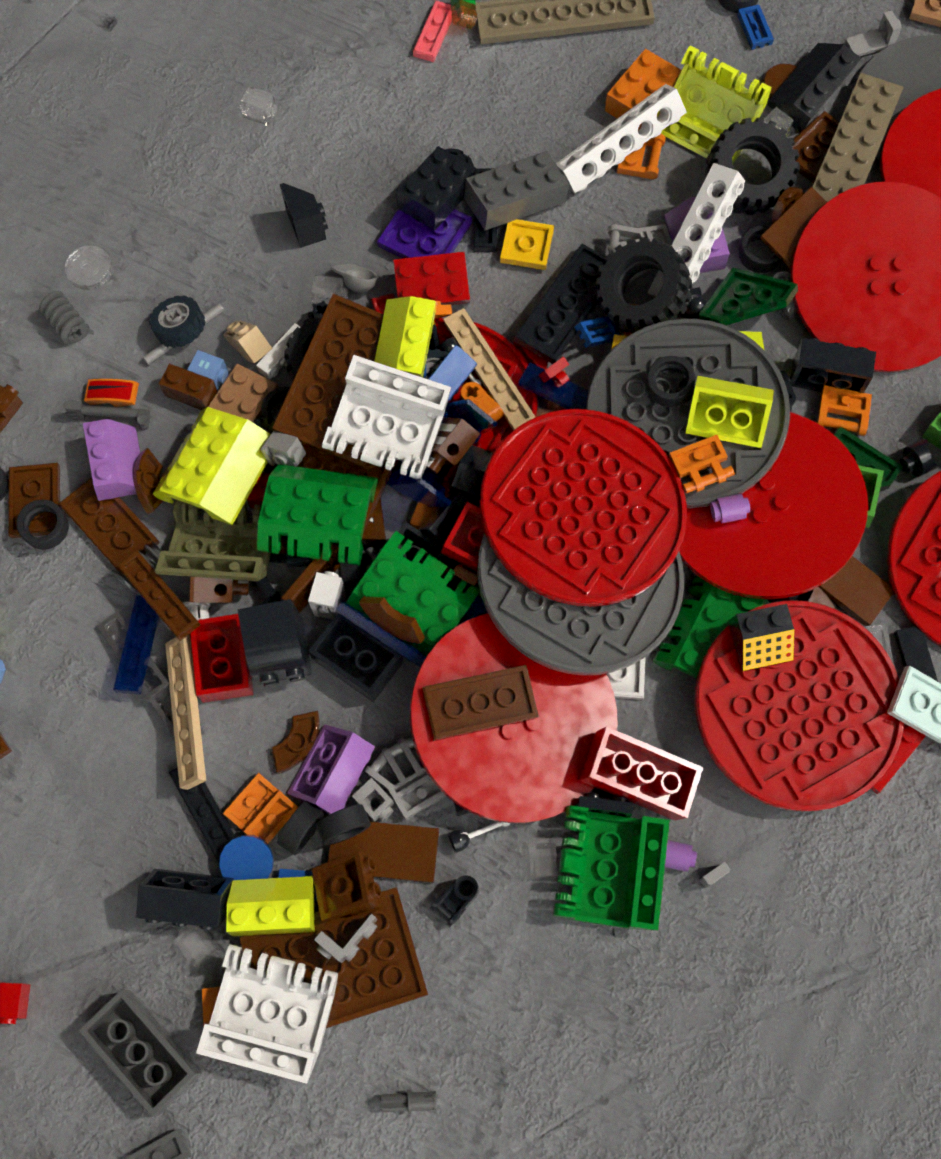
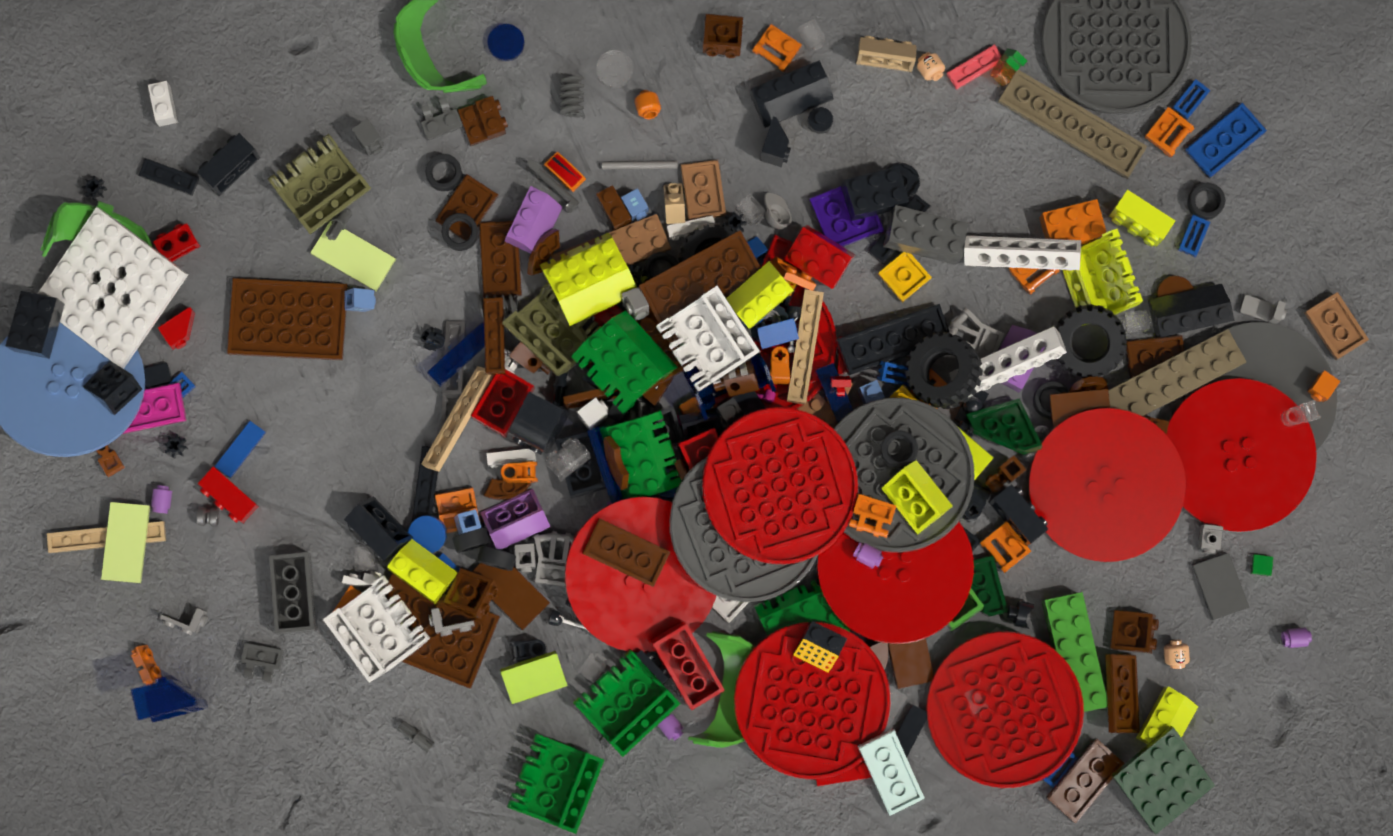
camera: 30 degrees right, 10 degrees up
black wheel [149,295,206,348] -> none
light grey tile [700,862,731,888] -> none
none -> white slope [342,571,382,587]
none -> black gear [421,327,445,351]
none -> medium blue brick [454,509,481,535]
none -> white piece [487,449,536,468]
none -> lime tile [500,651,567,704]
none -> orange piece [501,461,538,483]
none -> green slope [507,733,605,834]
none -> clear slope [545,438,591,482]
none -> orange head [634,90,661,119]
none -> medium nougat tile [681,160,726,221]
none -> bright green piece [688,631,755,748]
none -> reddish brown plate [703,14,743,58]
none -> black slope [750,60,834,128]
none -> orange plate [752,24,802,72]
none -> dark pink hand [757,389,776,403]
none -> black piece [807,107,833,134]
none -> tan slope [856,36,916,72]
none -> medium blue brick [858,380,885,404]
none -> light nougat head [917,52,945,81]
none -> reddish brown brick [985,455,1026,493]
none -> neon yellow brick [1109,189,1175,247]

